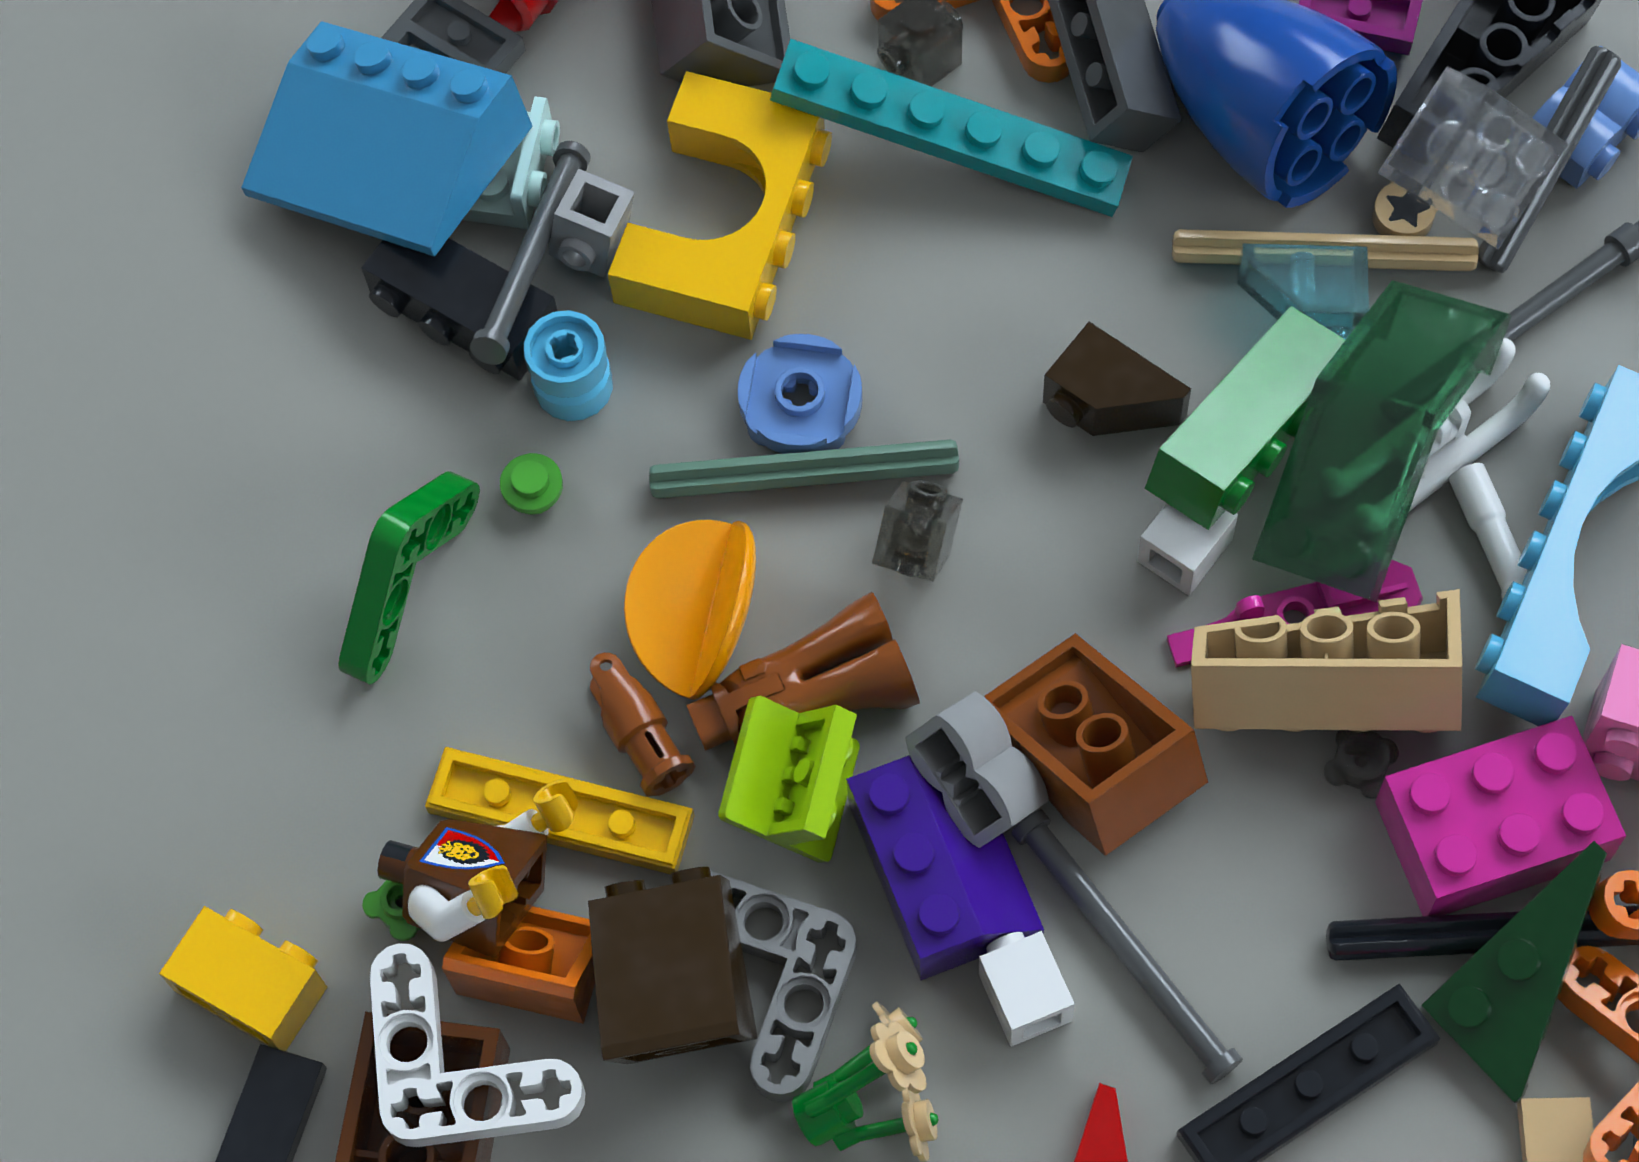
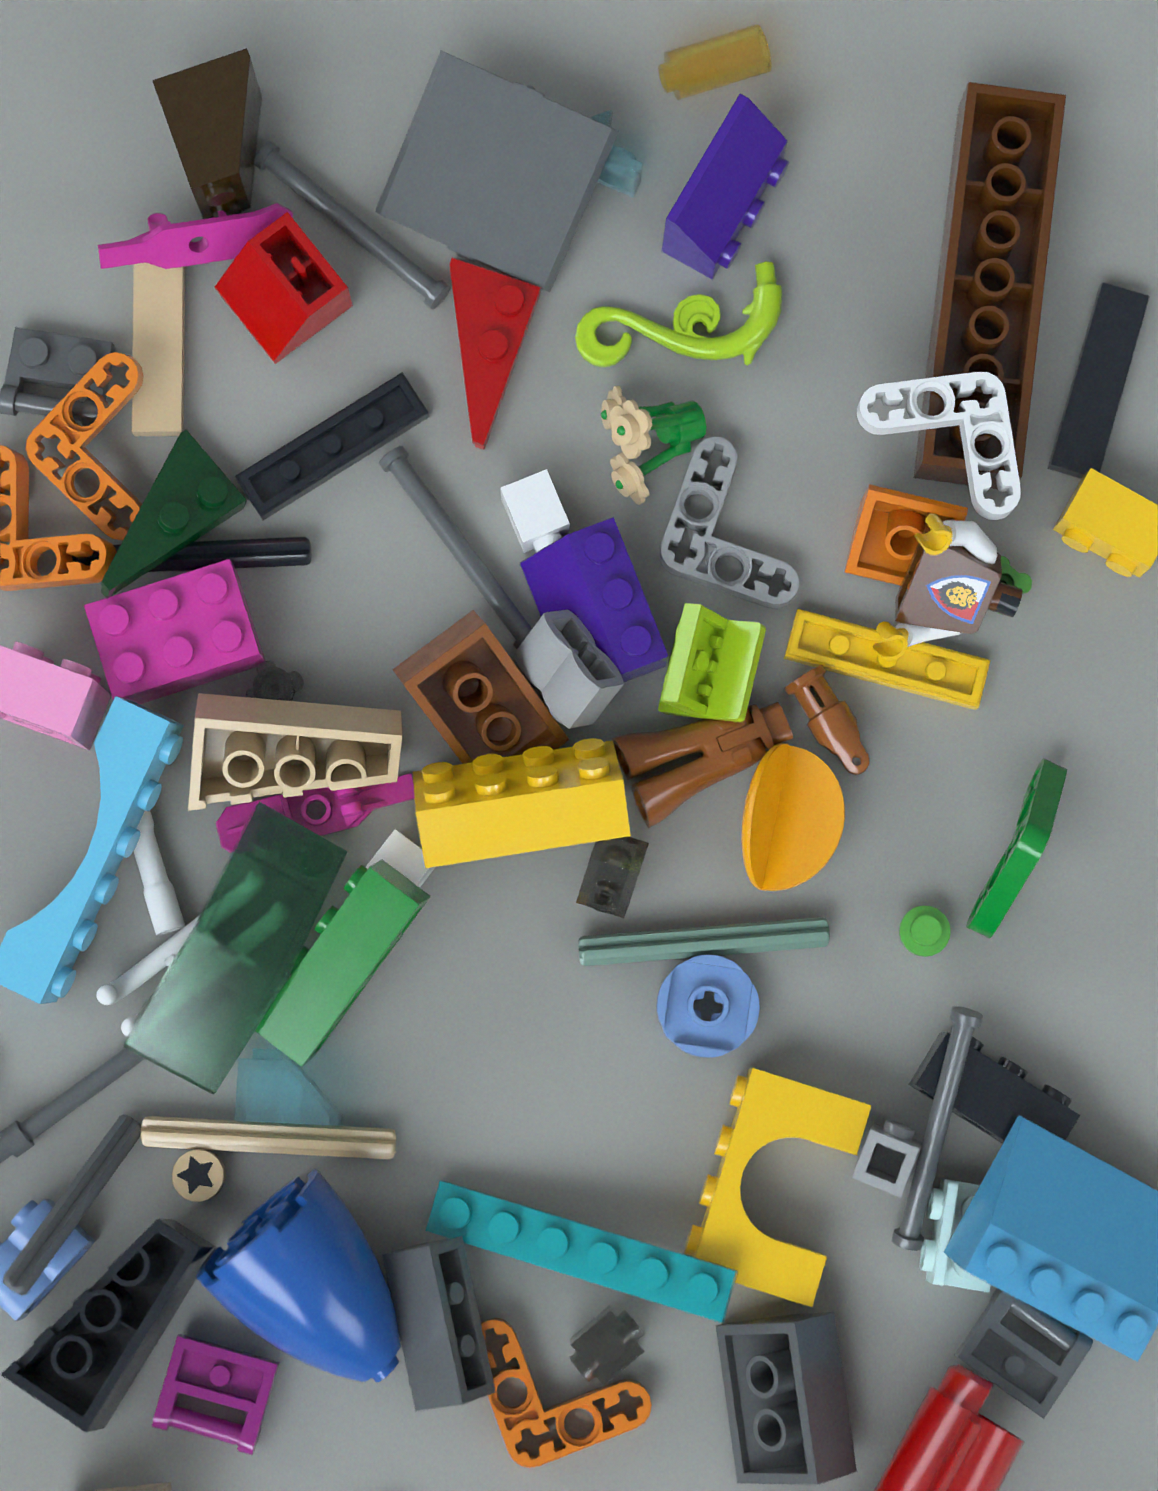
camera: 170 degrees right, 15 degrees up
medium azure wheel [524,310,613,421] -> none
dark brown slope [588,867,758,1064] -> none
dark brown slope [1043,321,1191,436] -> none
clear brick [1377,66,1569,250] -> none
none -> yellow brick [413,738,631,868]

